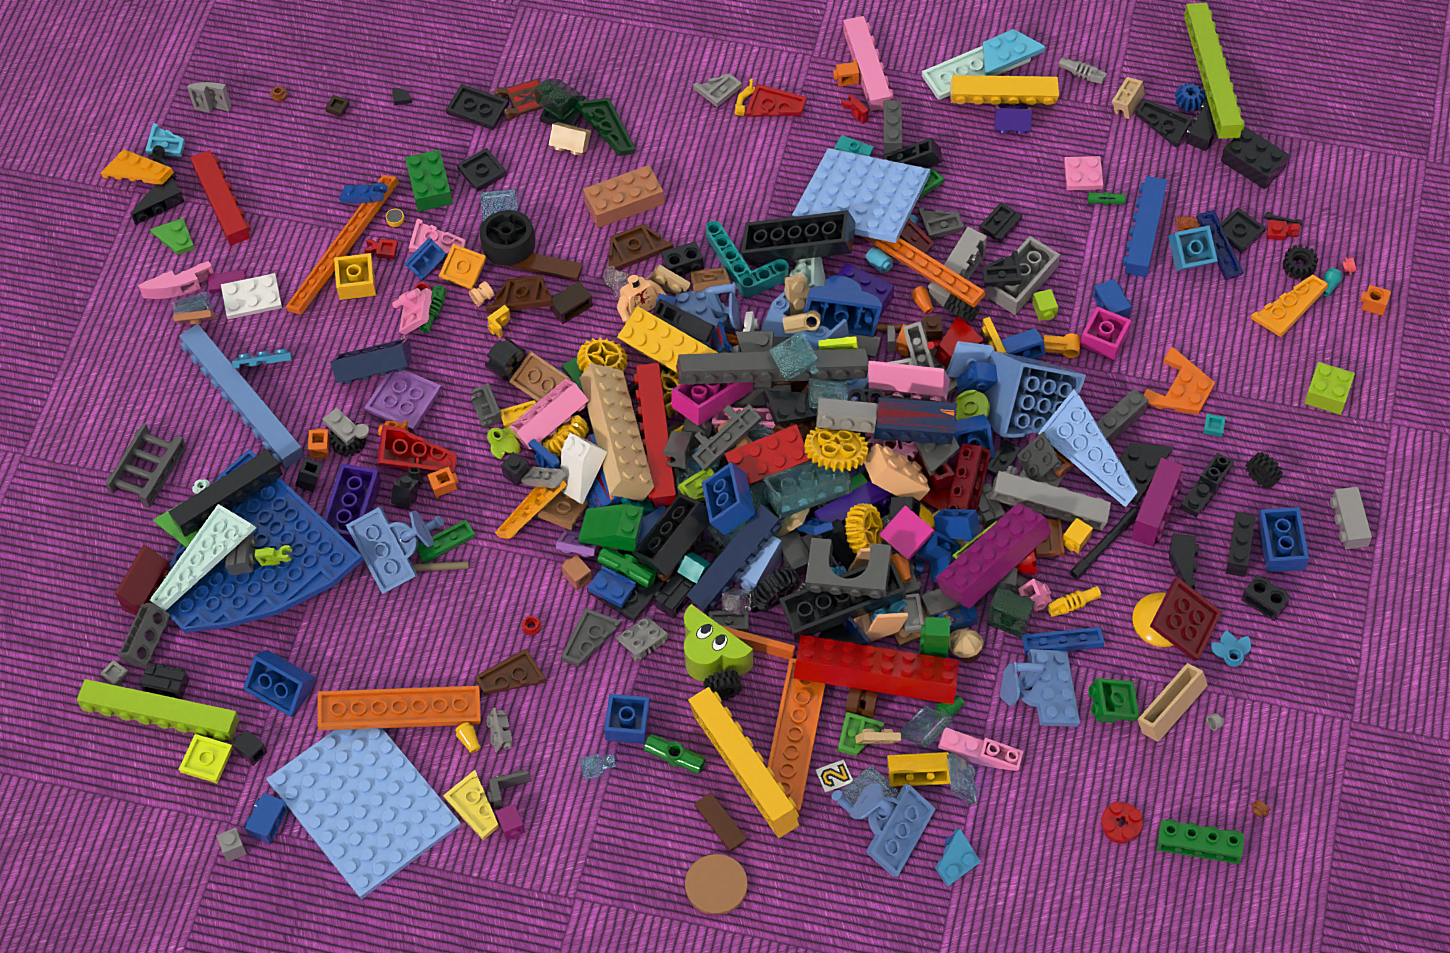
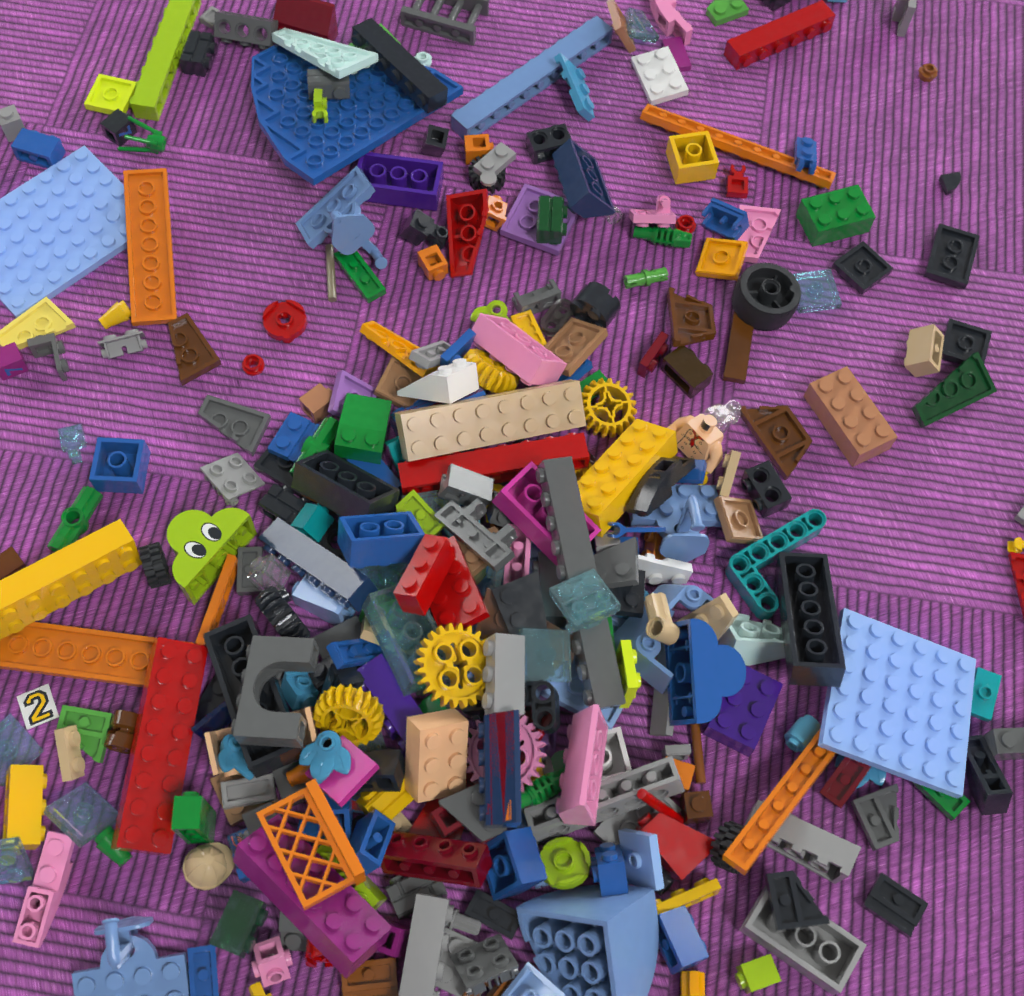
camera: 80 degrees right, 5 degrees up
blue slope [243,650,315,717] -> none
dark brown plate [325,95,350,117] -> none
tile [386,209,404,227] -> none
light nougat wheel [469,281,494,307] -> none
yellow bracket [487,305,511,338] -> none
reddish brown flag [494,78,549,121] -> none
black brick [501,452,529,486] -> none
clear green slope [534,79,586,120] -> none
orange cone [911,286,934,314] -> none
none -> green plant [117,116,167,154]
none -> orange fence [256,779,366,911]
none -> red plate [263,300,308,343]
none -> dark azure plate [299,730,351,784]
none -> red brick [393,534,456,616]
none -> black brick [526,123,572,165]
none -> dark green brick [536,196,568,245]
none -> clear smoke plate [540,299,573,337]
none -> bright green pin [624,267,668,289]
none -> dark red plate [637,331,669,378]

